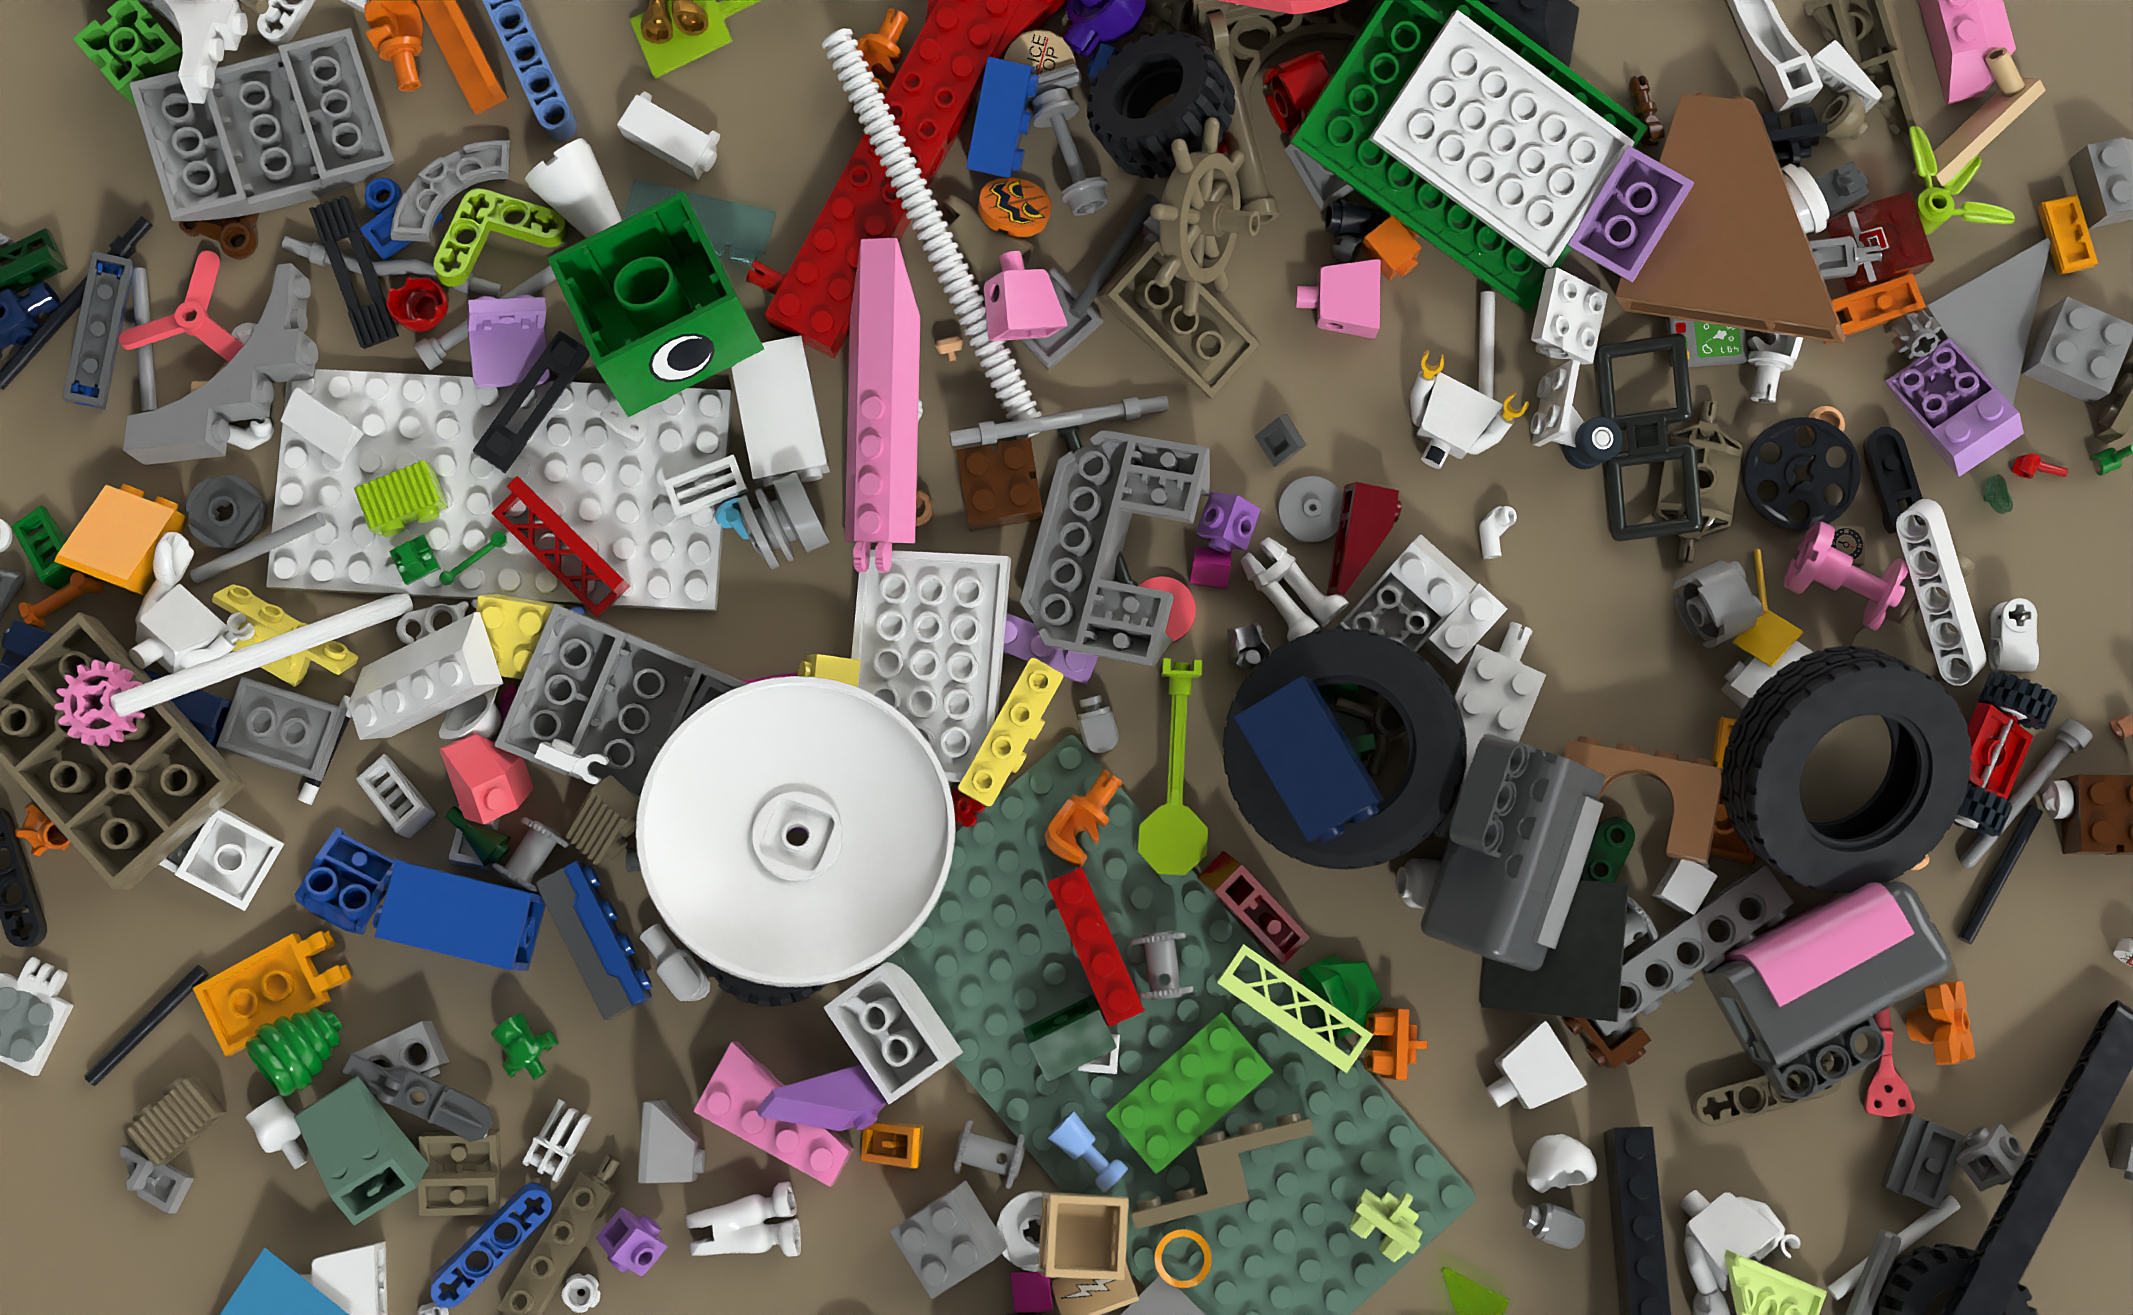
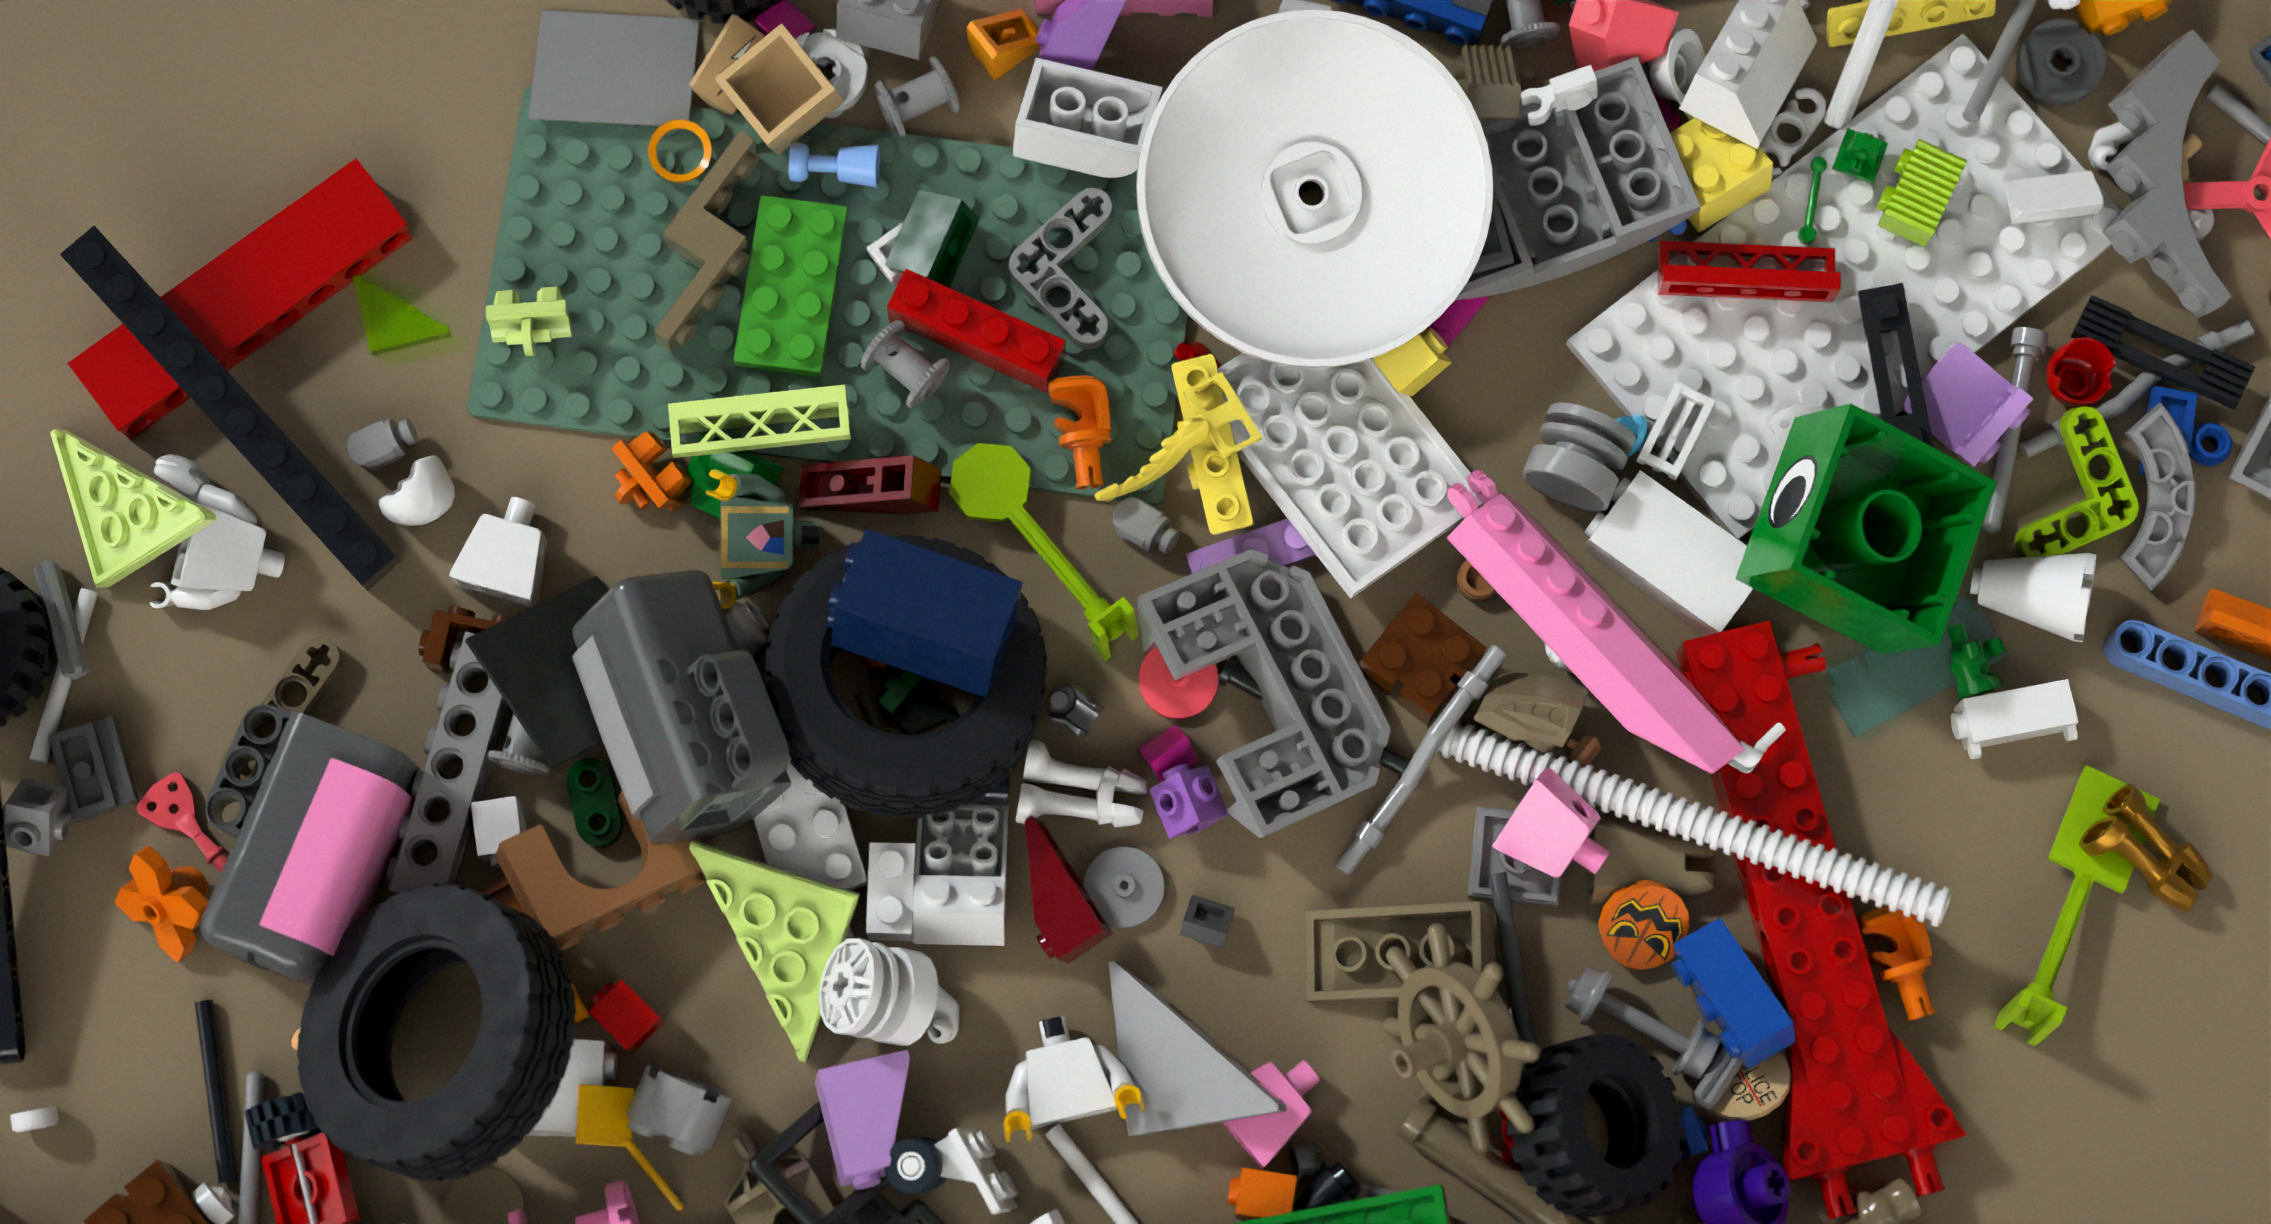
camera: 135 degrees right, 5 degrees down
none -> red brick [588,979,665,1055]
none -> yellowish green tile [689,840,860,1062]
none -> sand green torso [706,469,819,609]
none -> lavender slope [815,1050,910,1190]
none -> white wheel [819,938,939,1046]
none -> light grey beam [1009,188,1112,350]
none -> light yellow piece [1094,372,1262,502]
none -> light grey tile [1108,961,1286,1137]
none -> dark tan slope [1473,669,1589,752]
none -> white hand [1728,722,1786,773]
none -> green piece [1947,623,2005,701]

